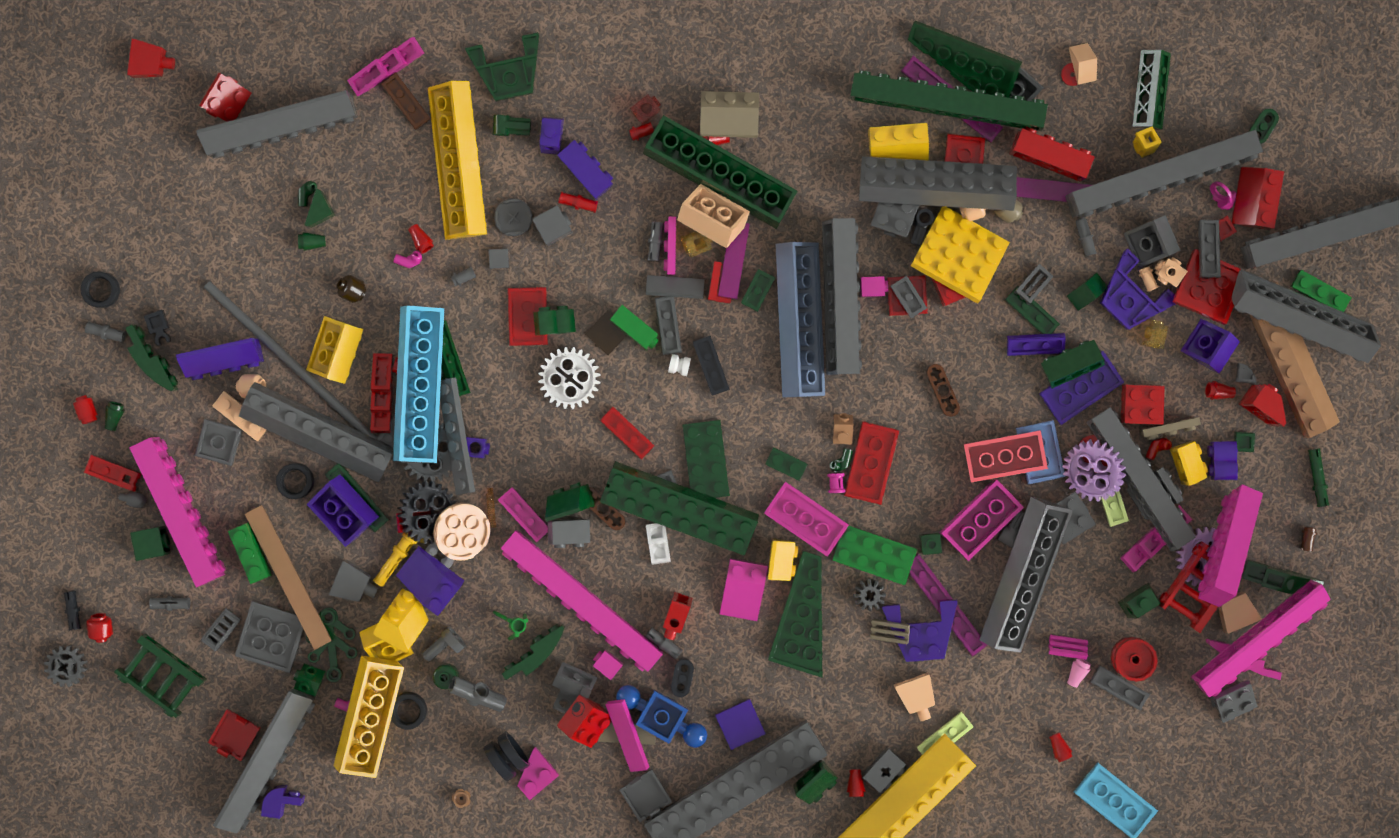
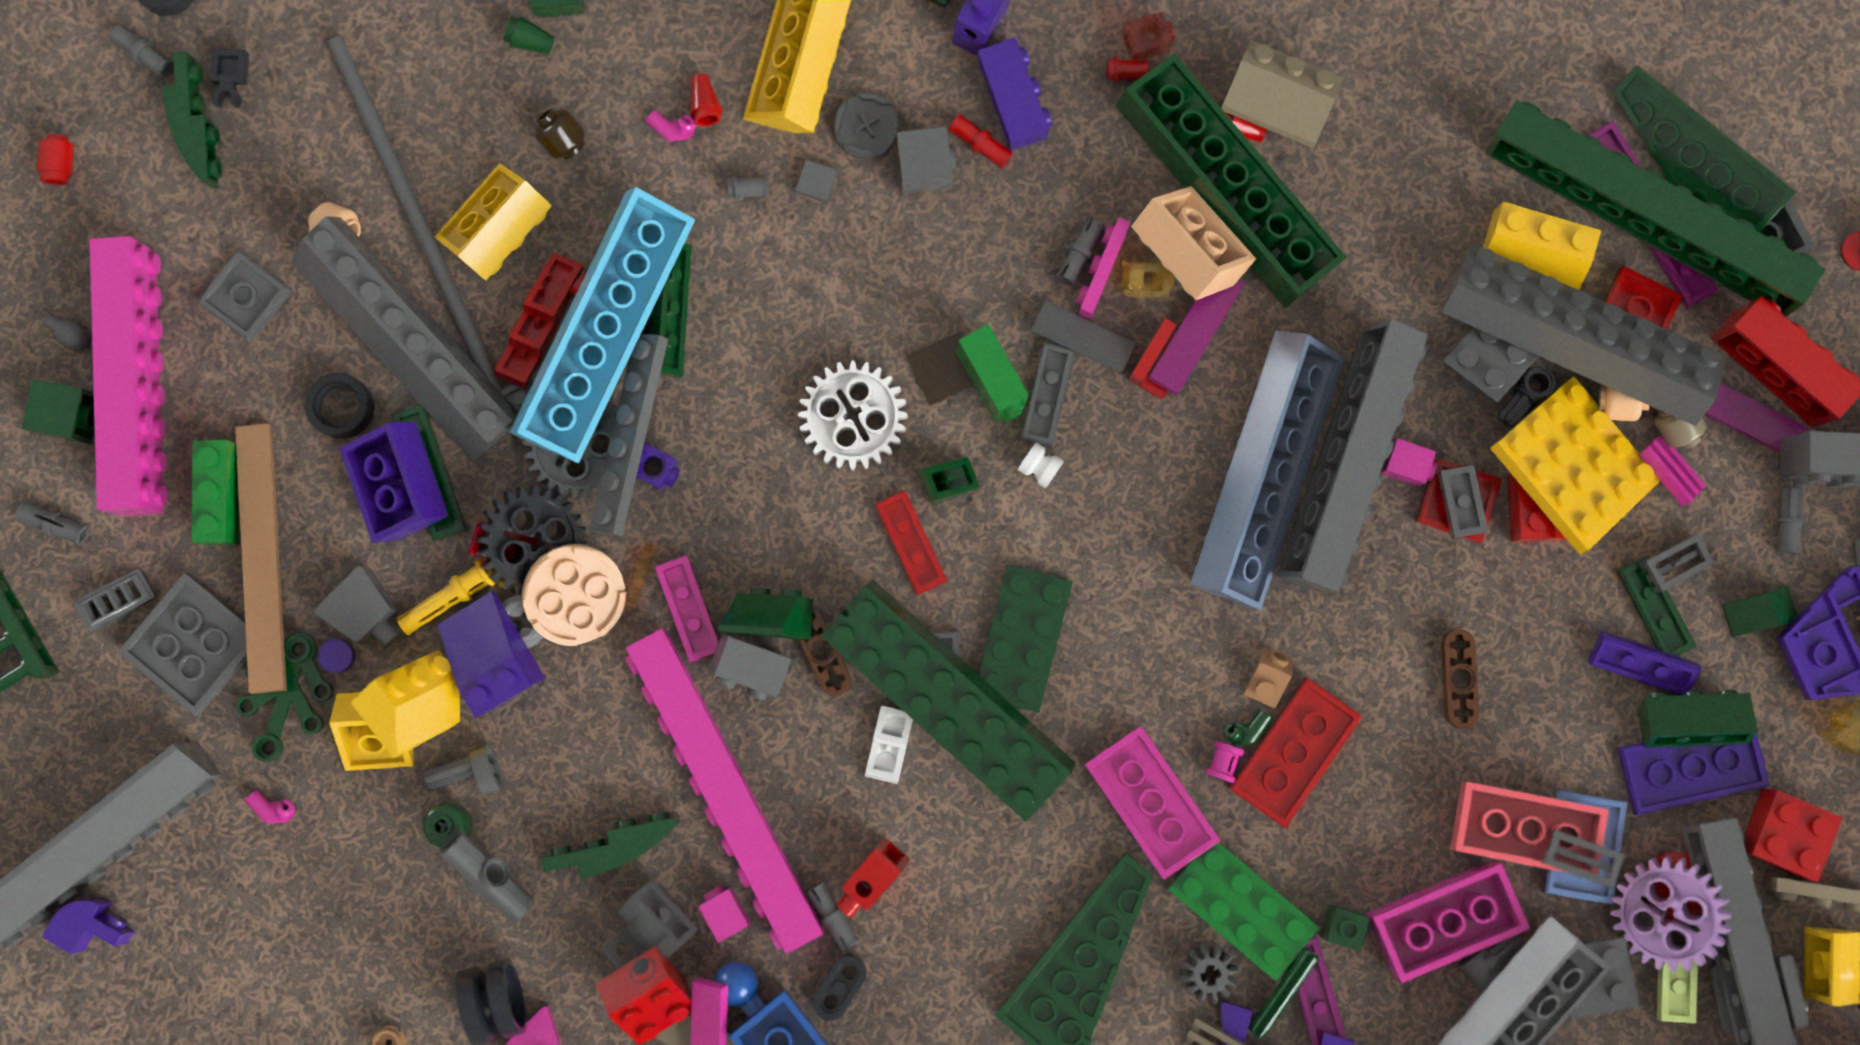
camera: 25 degrees right, 5 degrees down
red plate [84,455,142,492] -> none
dark green cone [104,401,125,431] -> none
dark purple slope [176,338,264,381] -> none
red piece [208,709,261,761] -> none
light nougat plate [212,391,267,441] -> none
dark green brick [293,663,326,697] -> none
yellow brick [333,655,404,778] -> none
black tyre [391,692,427,730] -> none
green plant [493,611,528,641] -> none
red tile [508,287,548,346] -> none
dark green brick [533,306,576,335] -> none
black plate [693,335,730,396] -> none
dark pink slope [720,558,768,621] -> none
dark green plate [741,269,775,312] -> none
dark green plate [765,447,808,481] -> none
yellow slope [767,539,798,581] -> none
red arm [1145,438,1172,461] -> none
none -> dark purple tile [318,639,355,673]
none -> dark green slope [919,457,980,507]
none -> dark green axle [1249,947,1319,1039]
none -> dark grey tile [1542,830,1625,888]
none -> dark pink tile [1639,435,1706,507]

